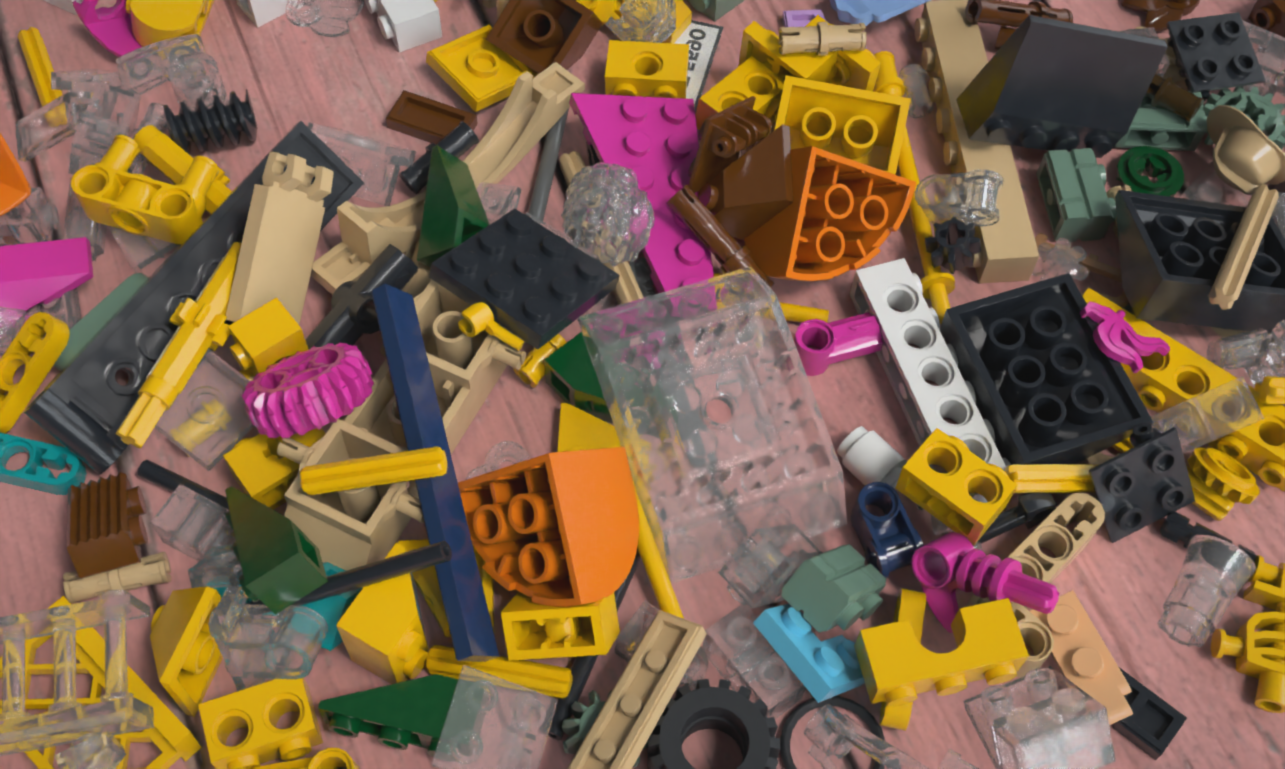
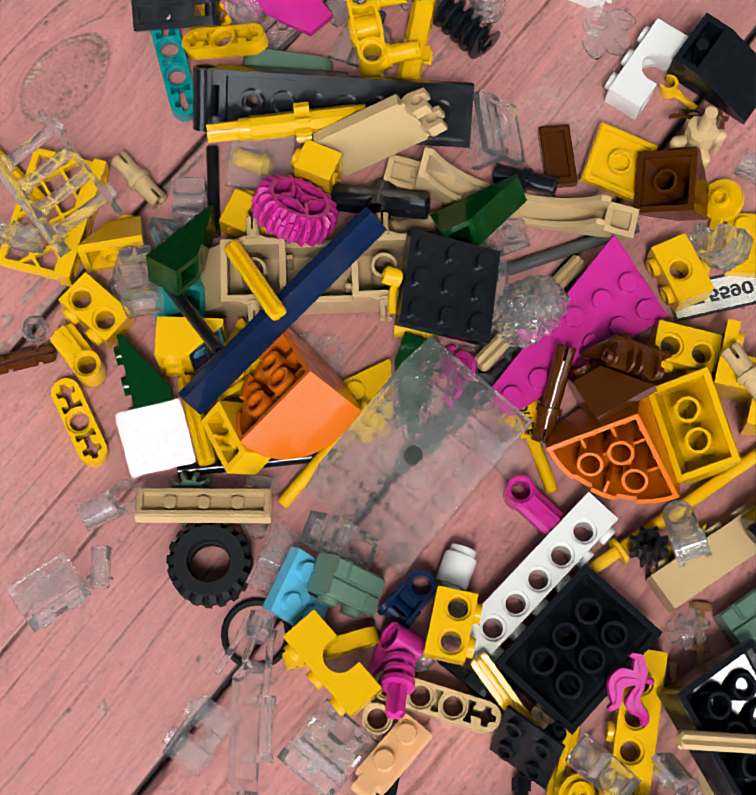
camera: 60 degrees right, 15 degrees up
reddish brown brick [66,472,148,579] -> none

